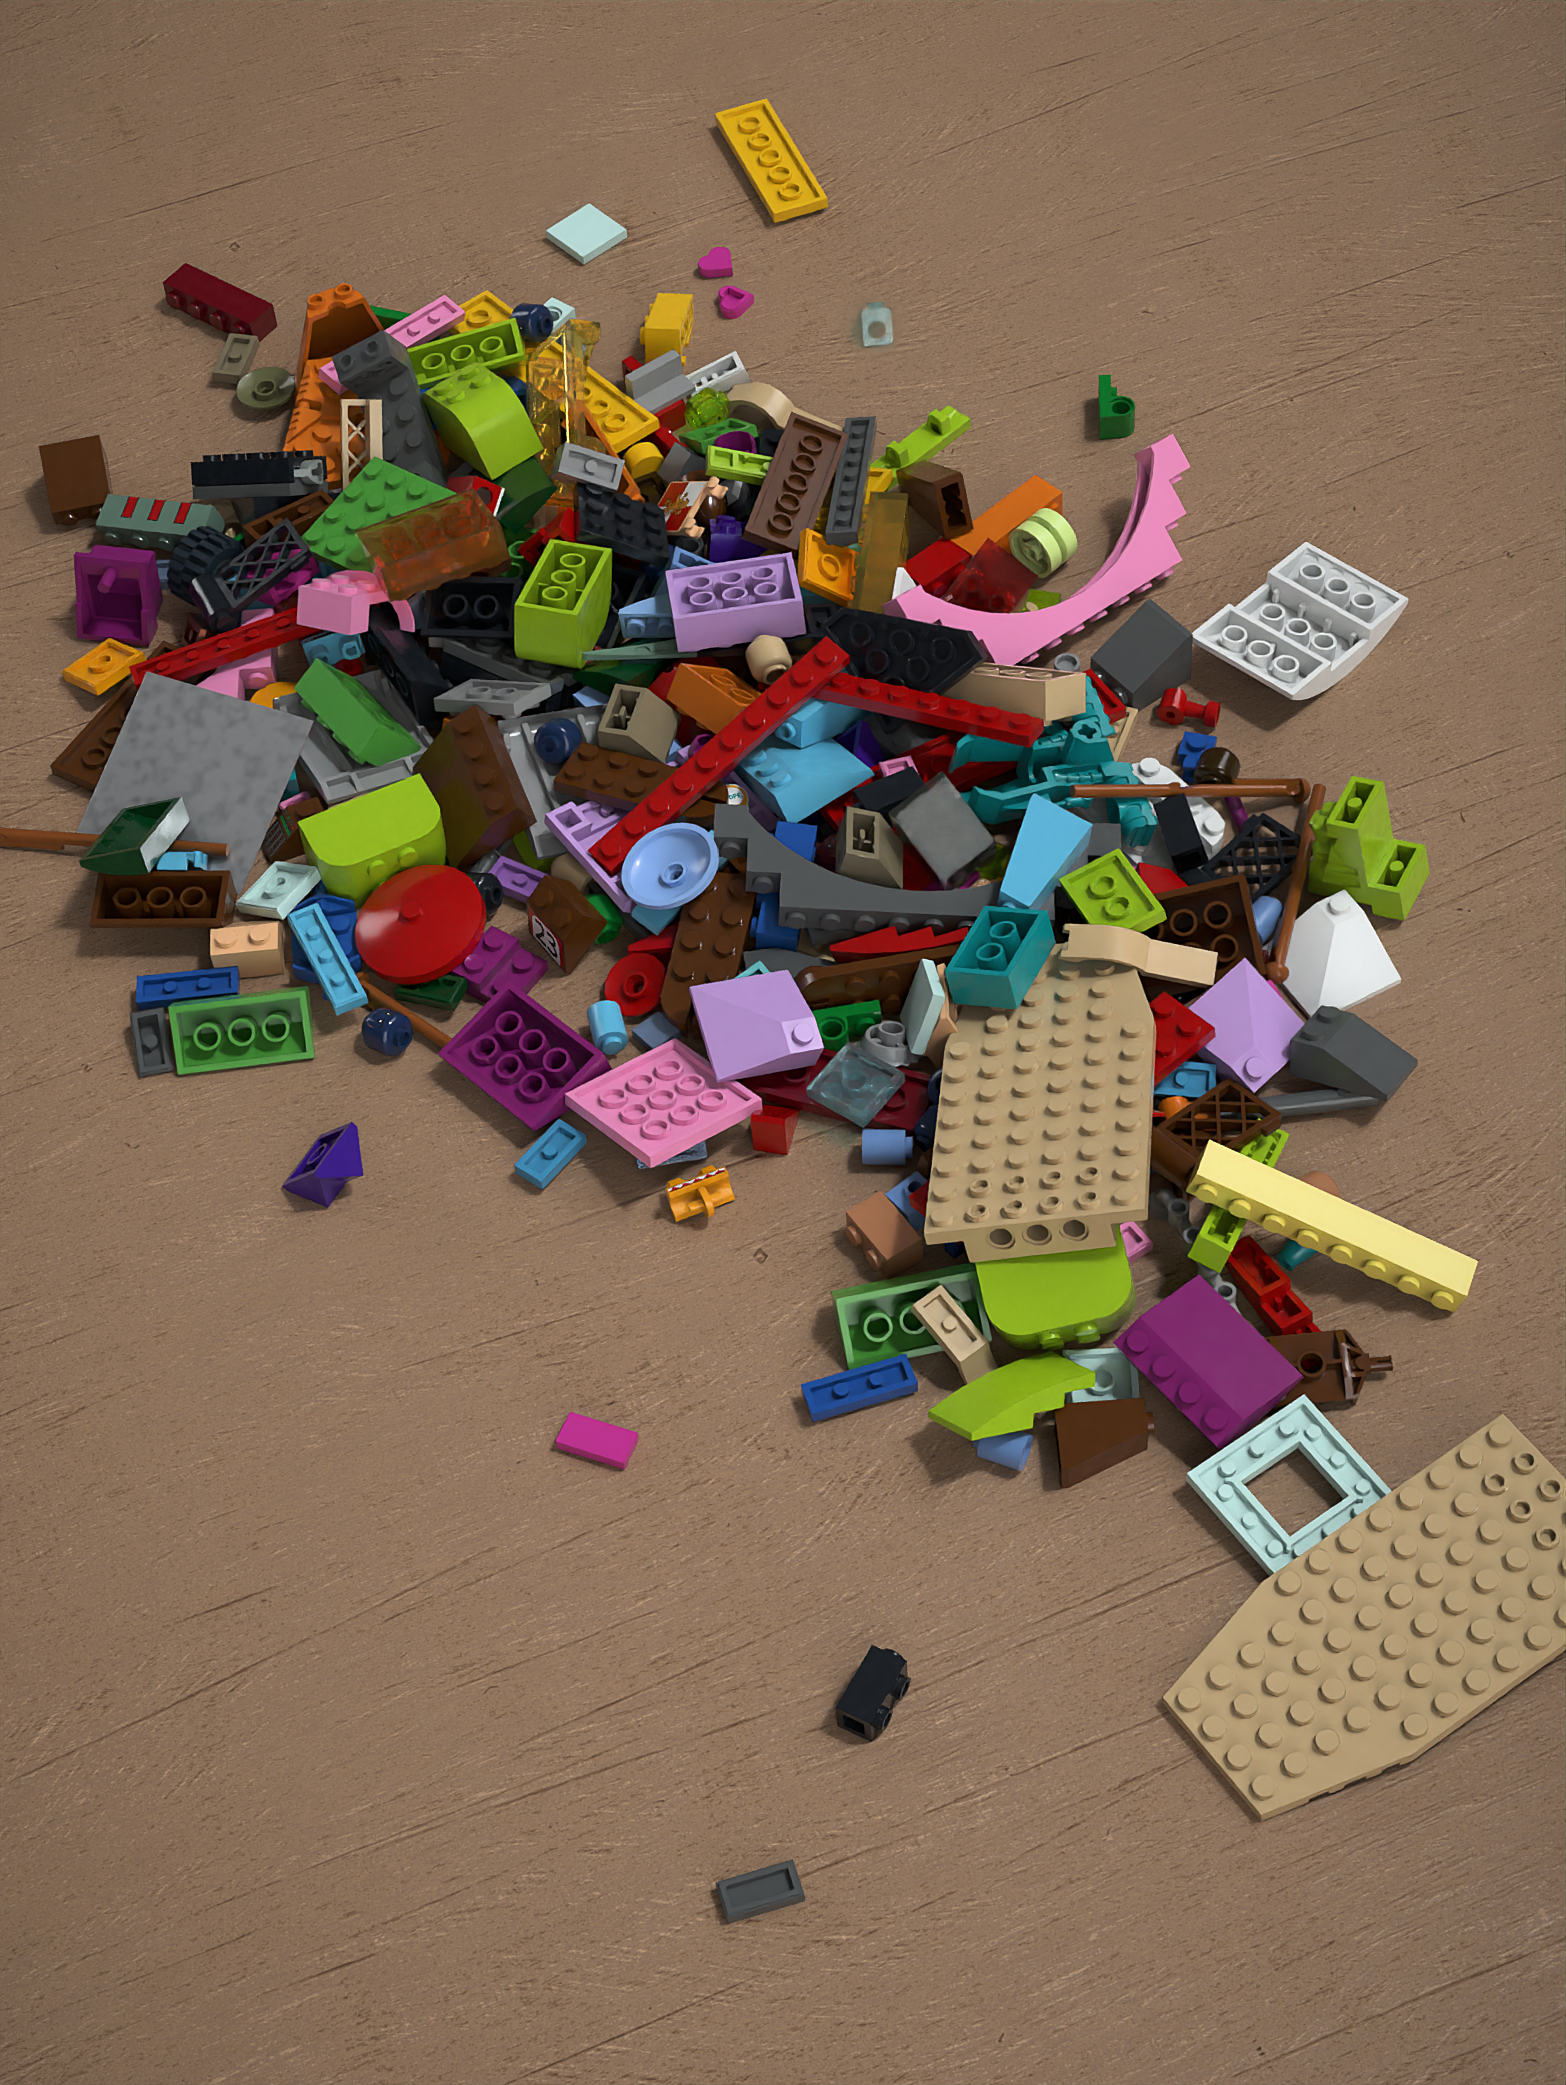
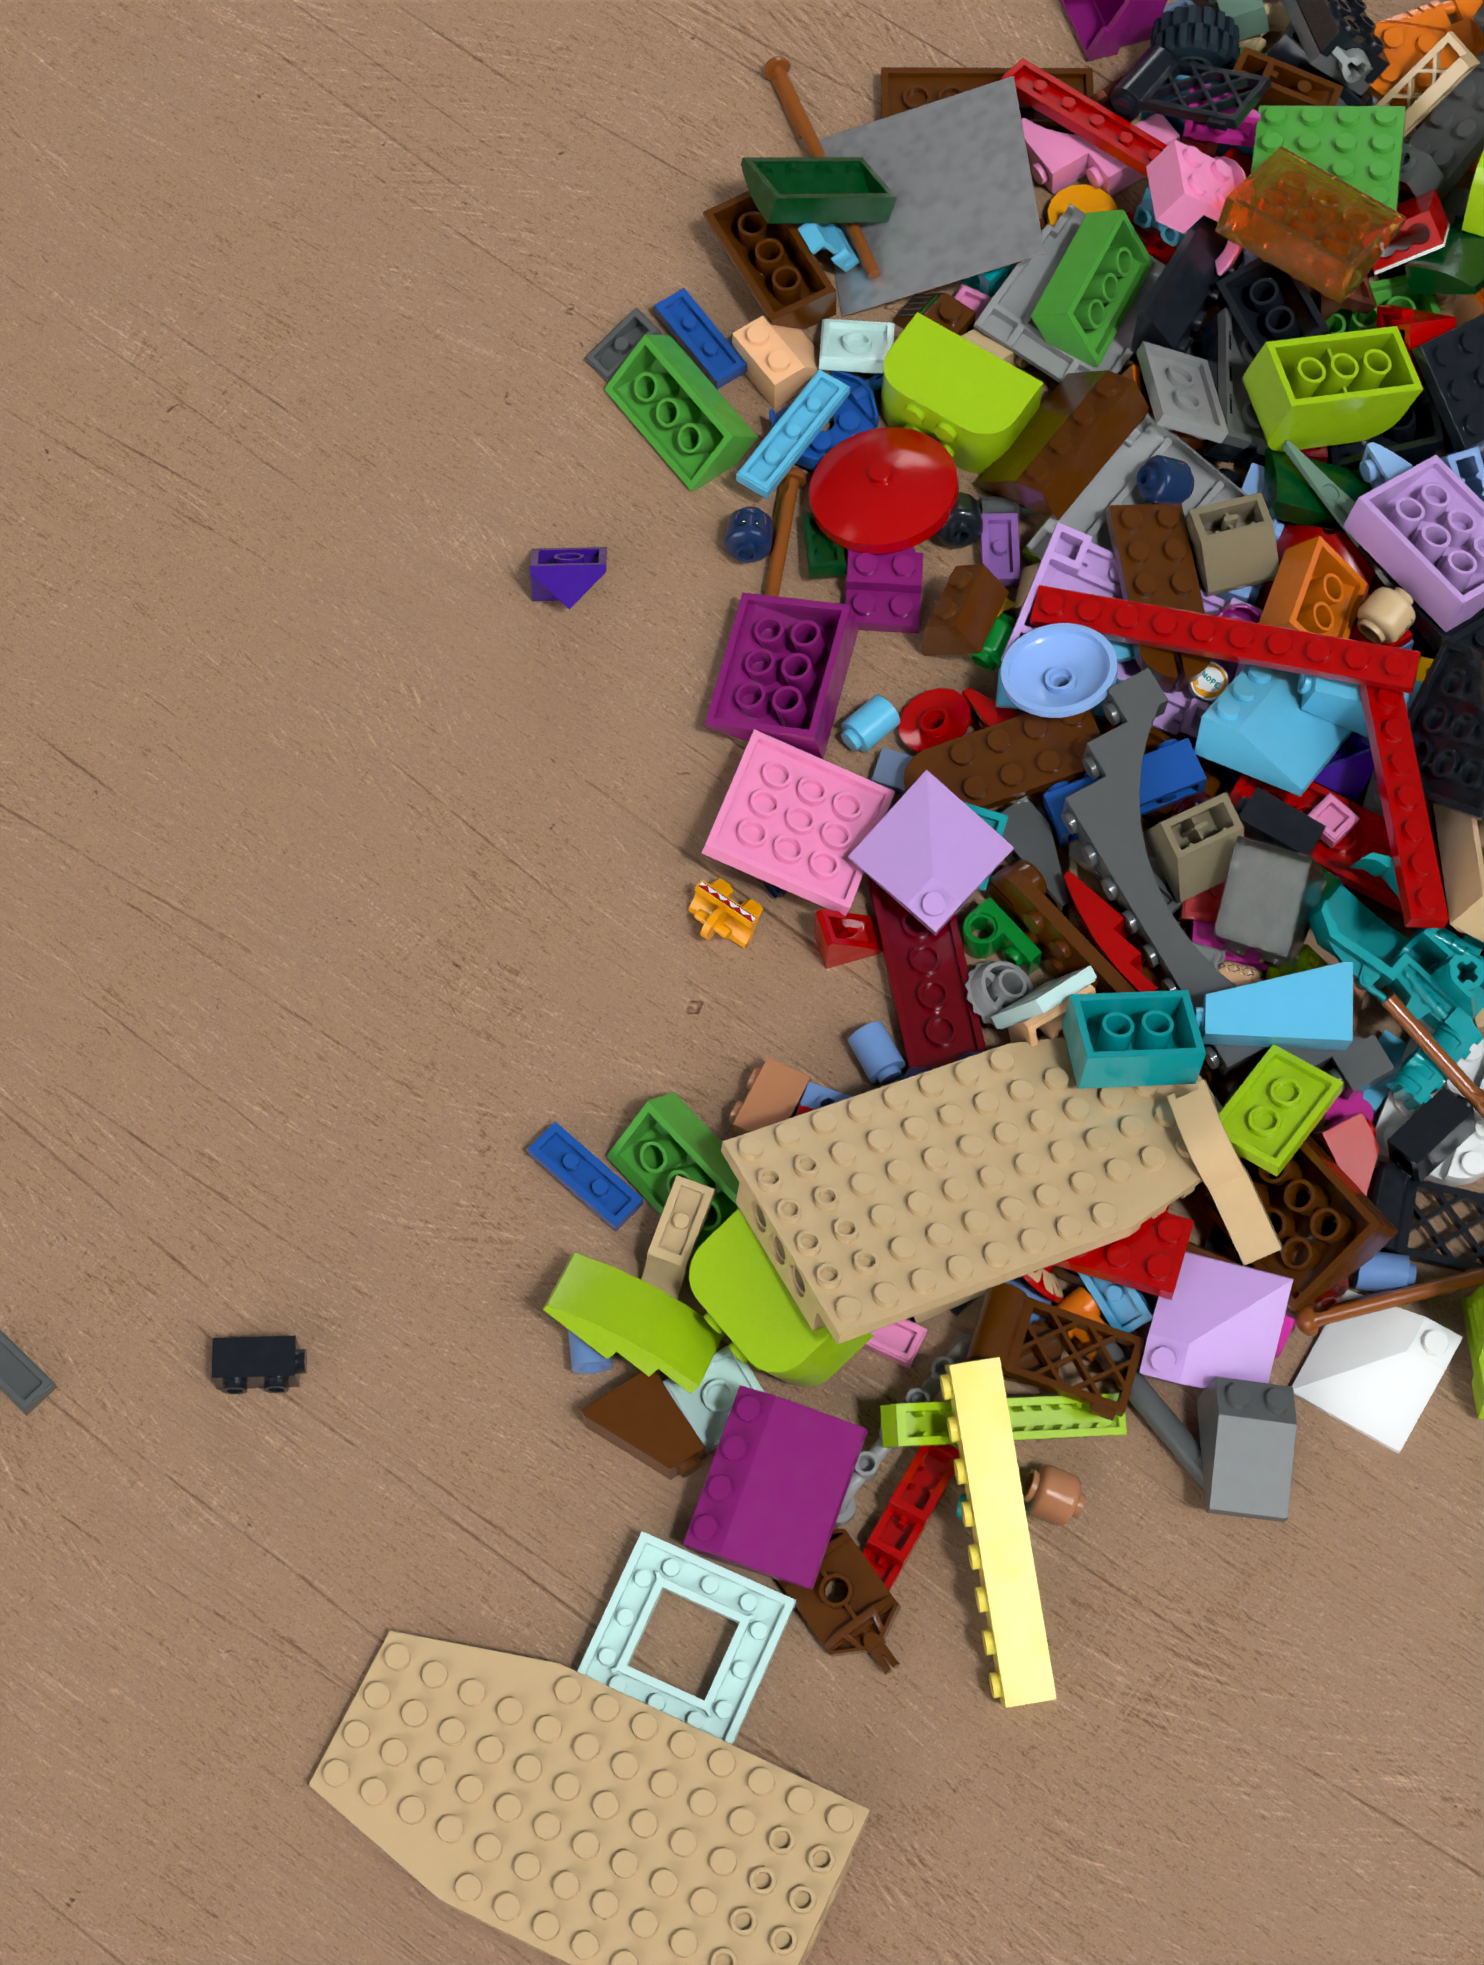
camera: 55 degrees right, 15 degrees up
light orange plate [61,638,146,696] -> none
dark azure plate [514,1119,587,1190] -> none
dark pink tile [555,1412,639,1470] -> none
clear light blue plate [806,1042,905,1128] -> none

